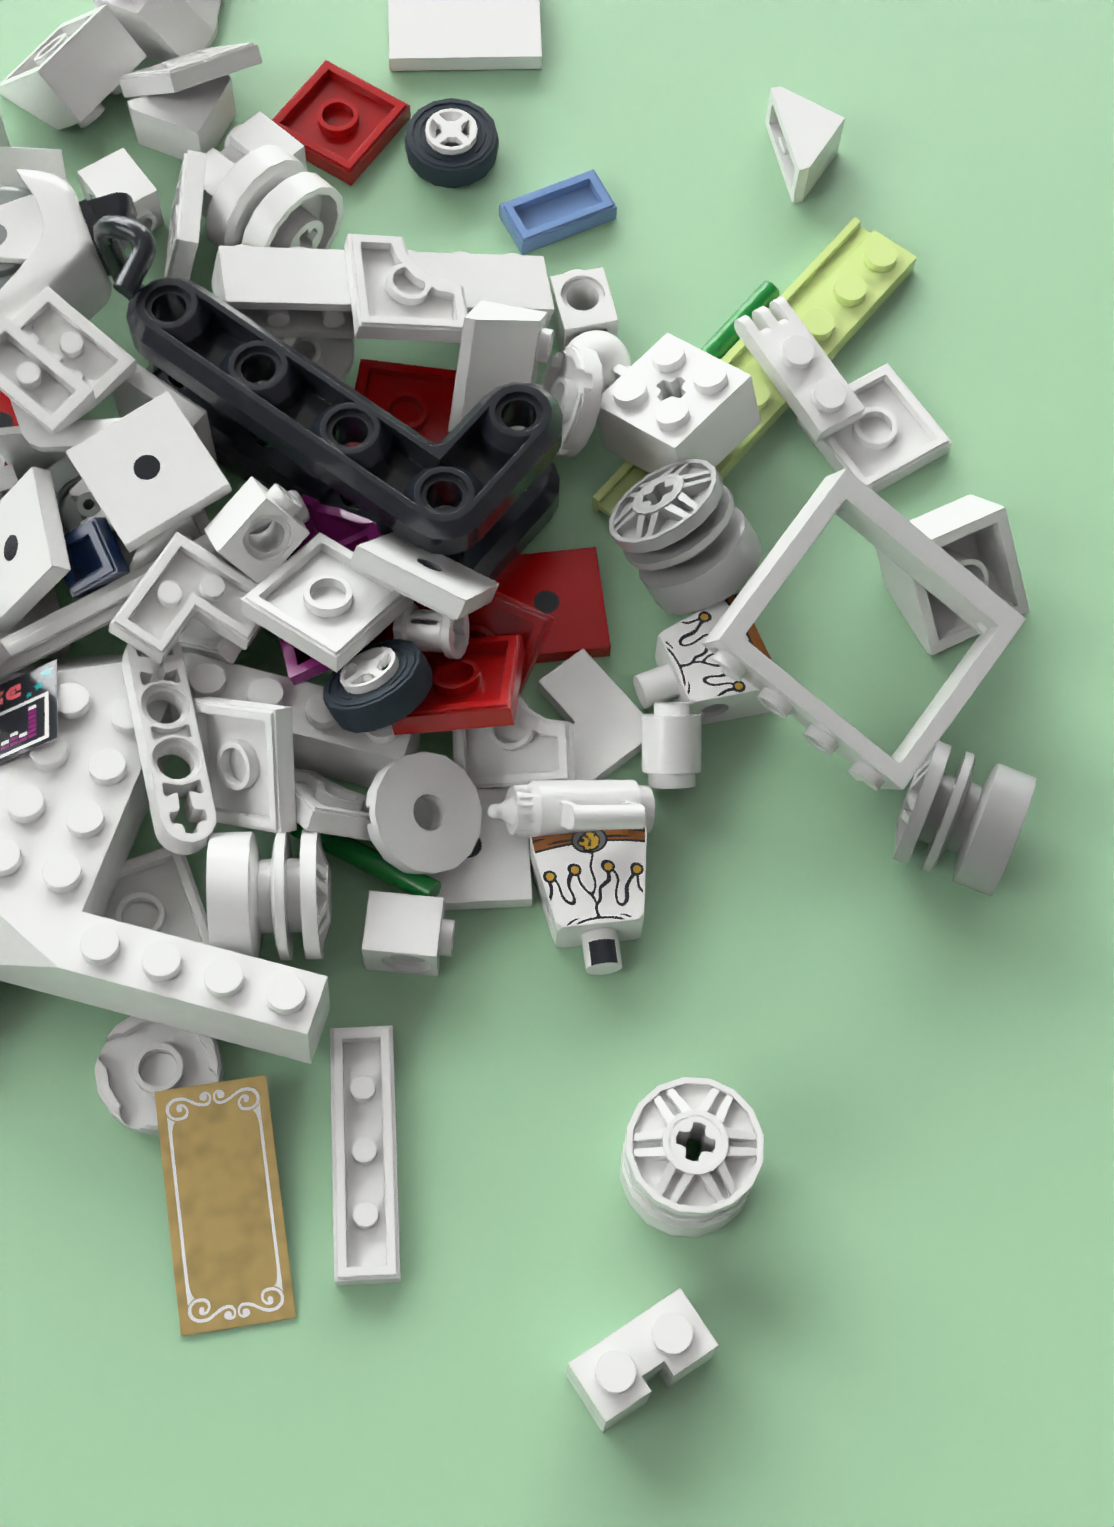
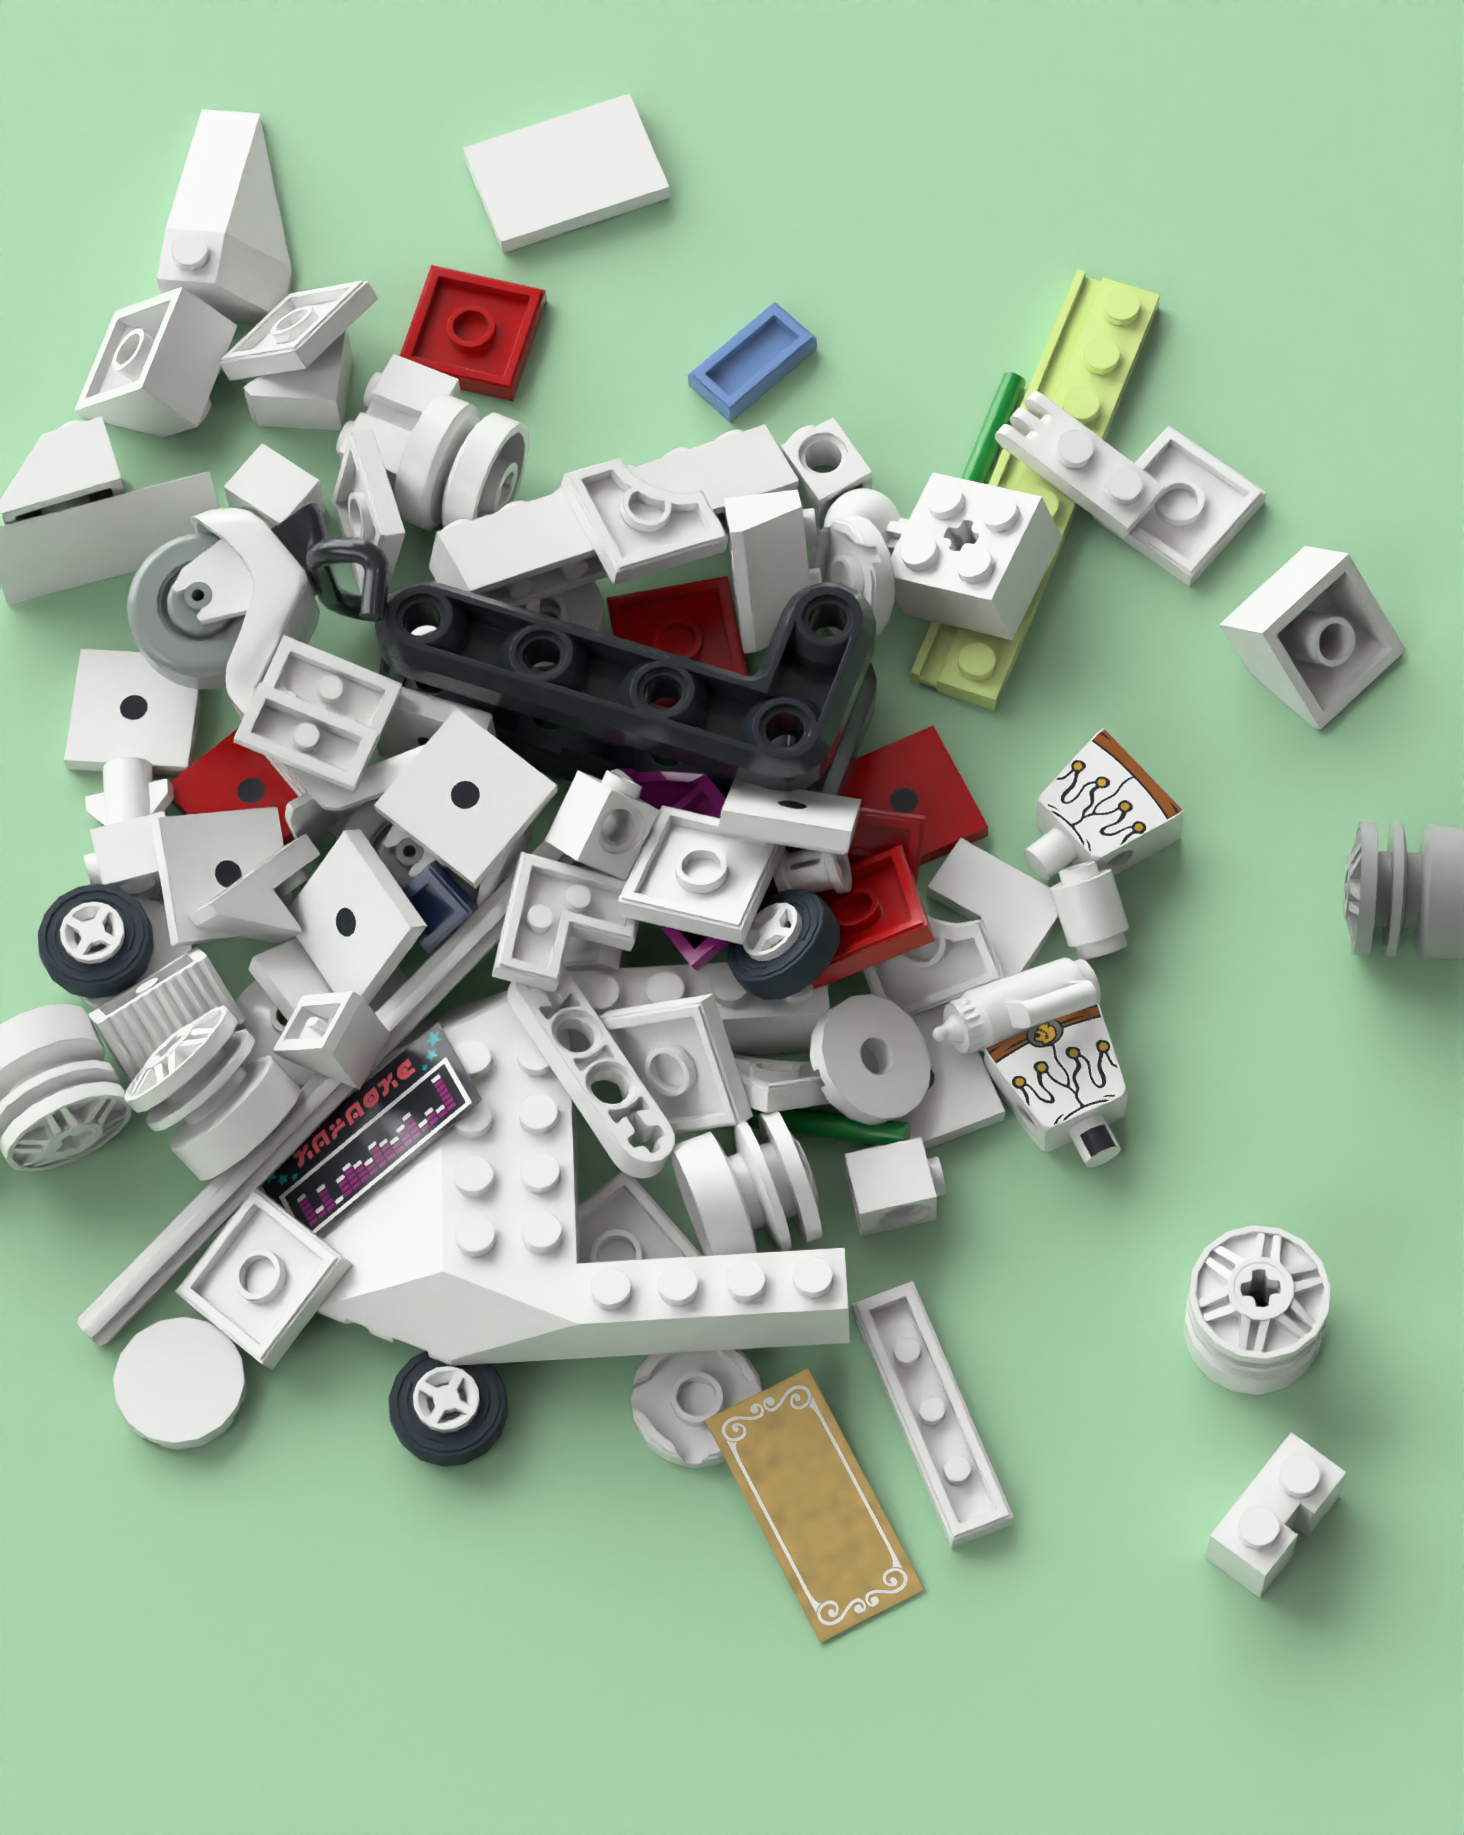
camera: 10 degrees left, 0 degrees up
black wheel [405,98,499,188] -> none
light grey wheel [609,459,762,615] -> none
white window [702,469,1026,792] -> none
white slope [765,86,845,204] -> none

